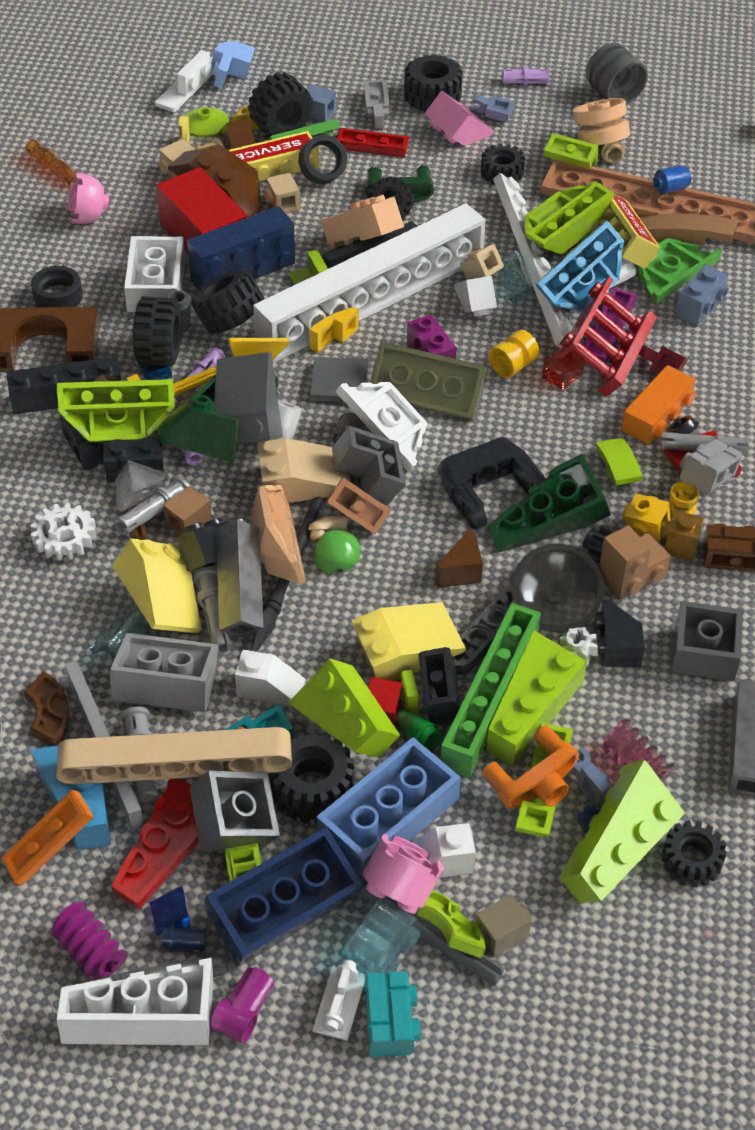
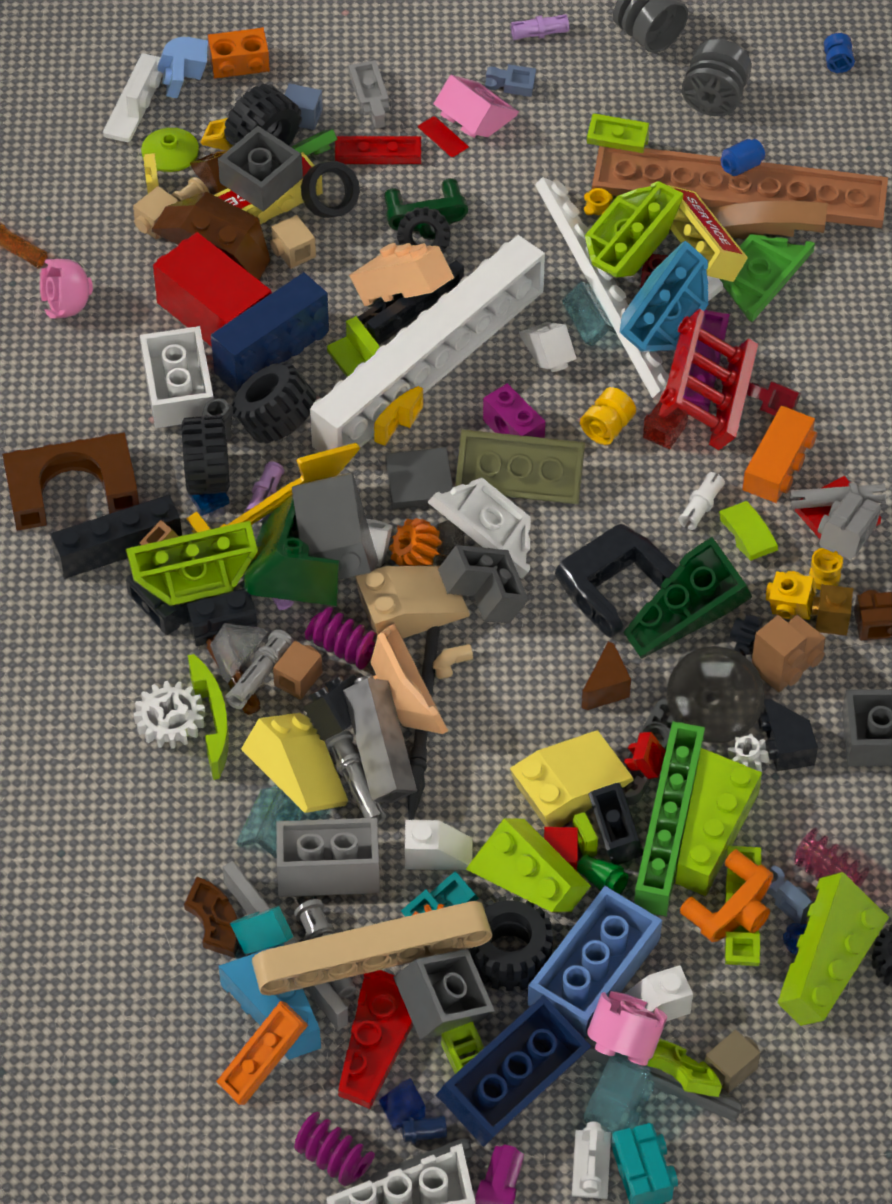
camera: 10 degrees left, 5 degrees up
black tyre [31,266,83,308] -> none
bright green hair [313,530,361,574] -> none
nougat slope [326,477,391,534] -> none
black tyre [404,55,463,112] -> none
tan brick [460,243,504,280] -> none
black tyre [480,143,525,185] -> none
light nougat wheel [573,98,631,145] -> none
tan cone [601,140,625,164] -> none
black hat [667,415,699,434] -> none
sand blue brick [675,265,729,327] -> none
none -> lime slope [187,654,229,780]
none -> orange brick [208,27,270,79]
none -> dark grey brick [218,126,303,212]
none -> teal slope [230,906,294,954]
none -> magenta piece [305,606,376,670]
none -> orange gear [388,518,442,566]
none -> red sticker [418,116,469,157]
none -> yellow plate [584,188,613,215]
none -> red tile [624,732,666,779]
none -> white pin [678,472,725,530]
none -> dark grey wheel [681,39,752,116]

